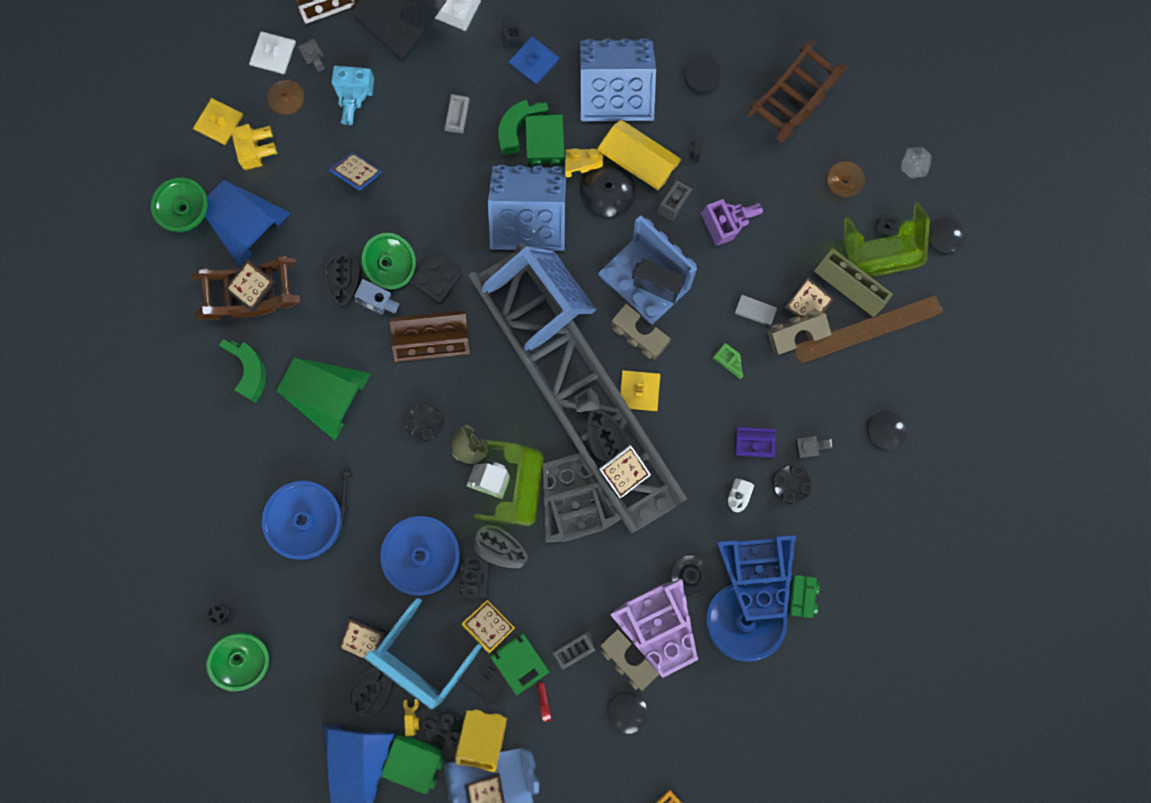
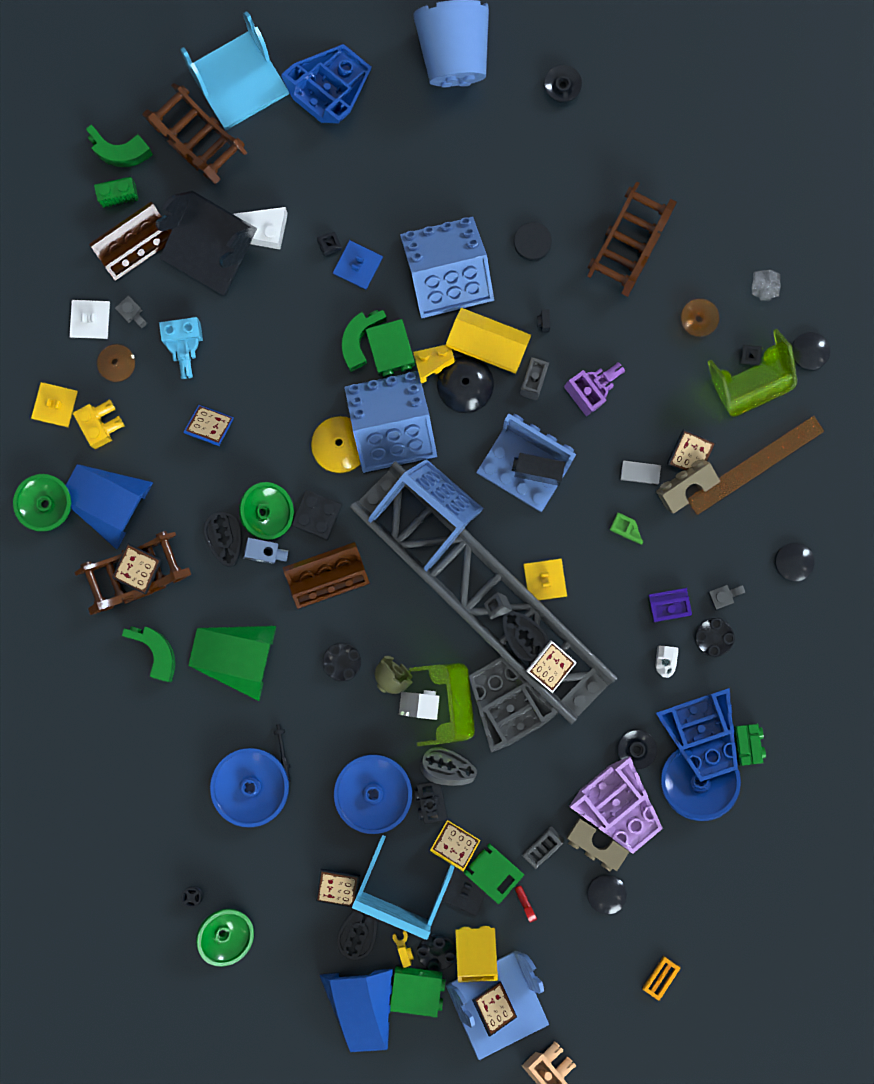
camera: 10 degrees left, 5 degrees up
light grey tile [445,94,470,133] -> none
dark tan arch [611,304,671,360] -> none
olive brick [814,248,893,317] -> none
none -> yellow dish [311,416,361,473]

